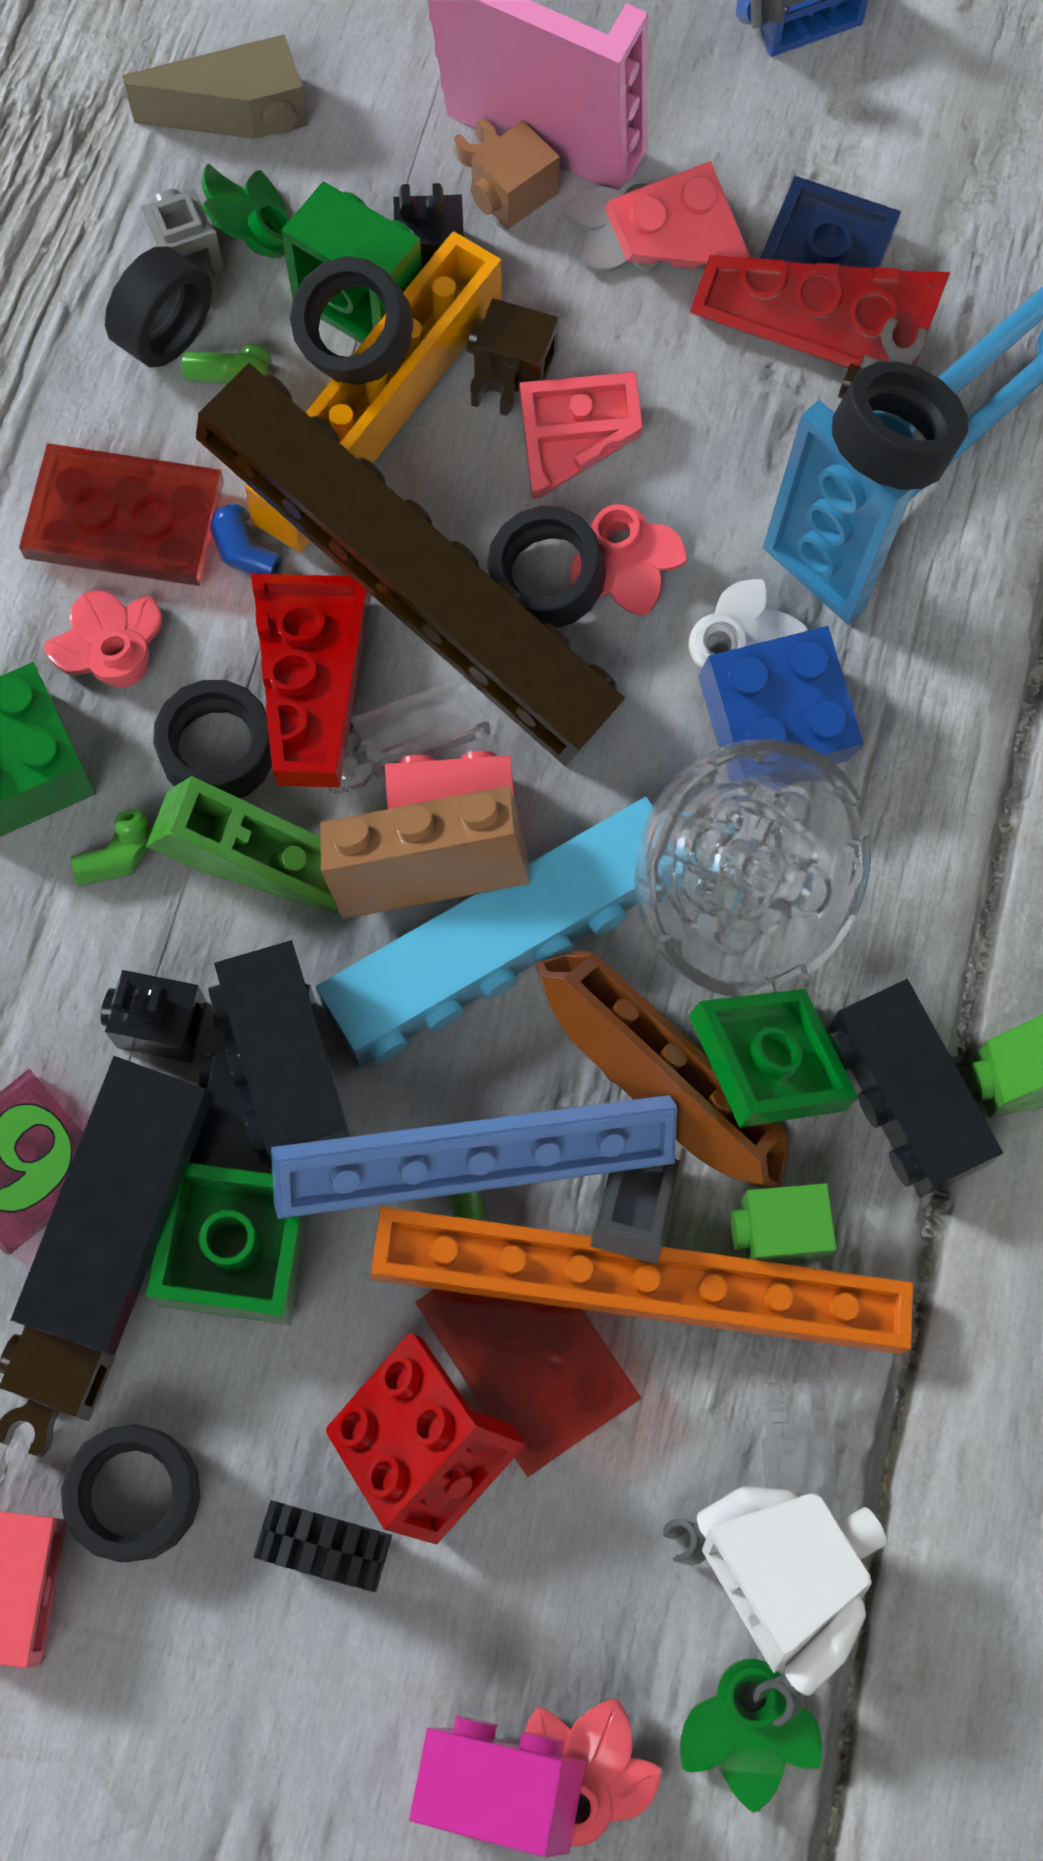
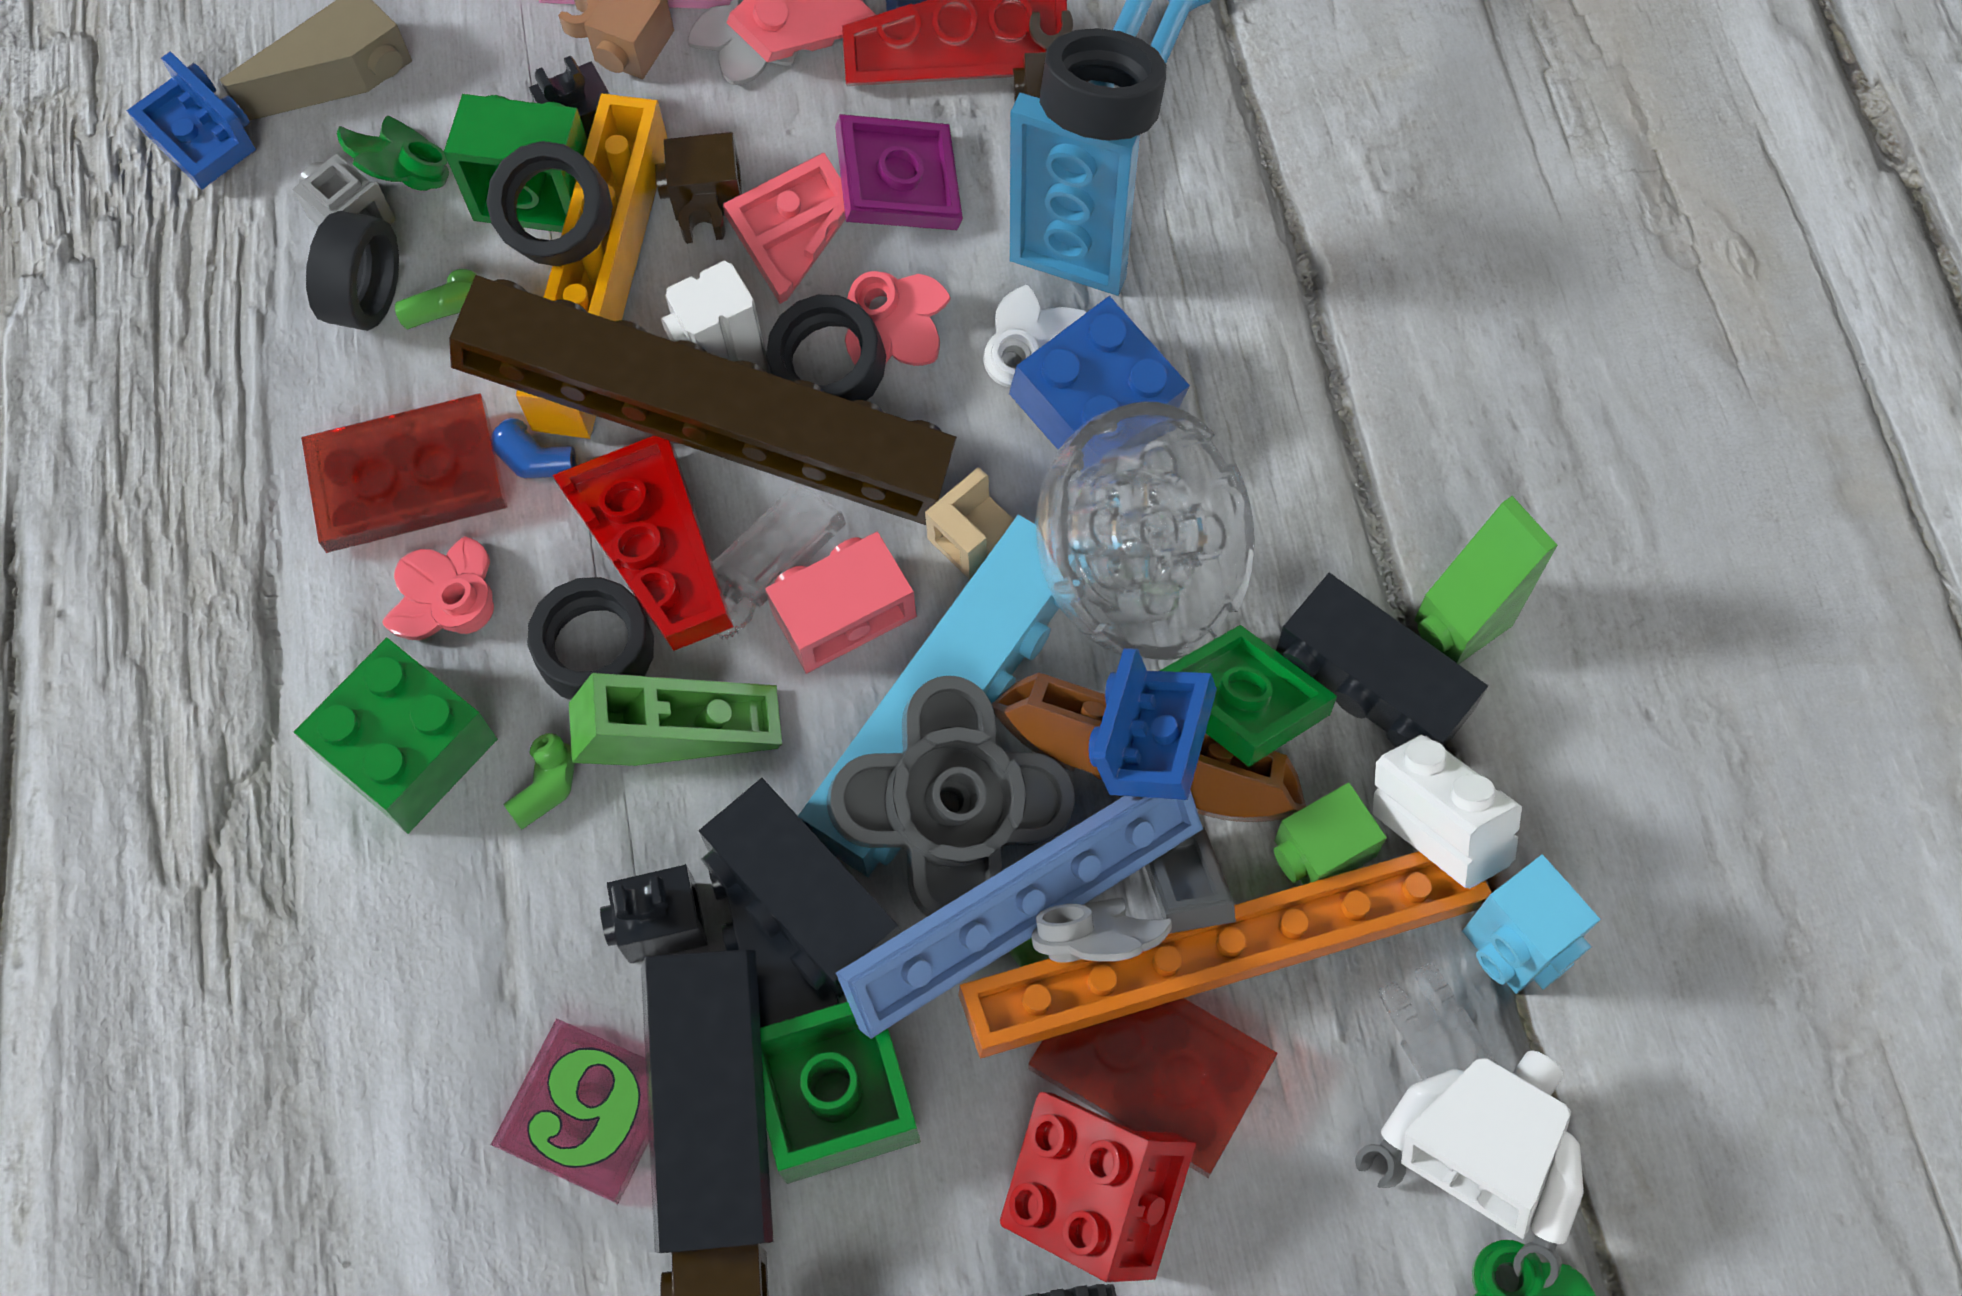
camera: 20 degrees left, 5 degrees down
medium nougat brick [320,785,530,919] -> none
none -> blue bracket [126,51,256,190]
none -> white brick [661,260,768,370]
none -> dark grey plant [827,676,1075,917]
none -> magenta tile [835,114,963,230]
none -> tan panel [925,467,1014,579]
none -> light grey plate [1032,898,1172,962]
none -> blue bracket [1089,648,1217,800]
none -> white brick [1373,735,1522,889]
none -> medium azure brick [1462,854,1601,994]

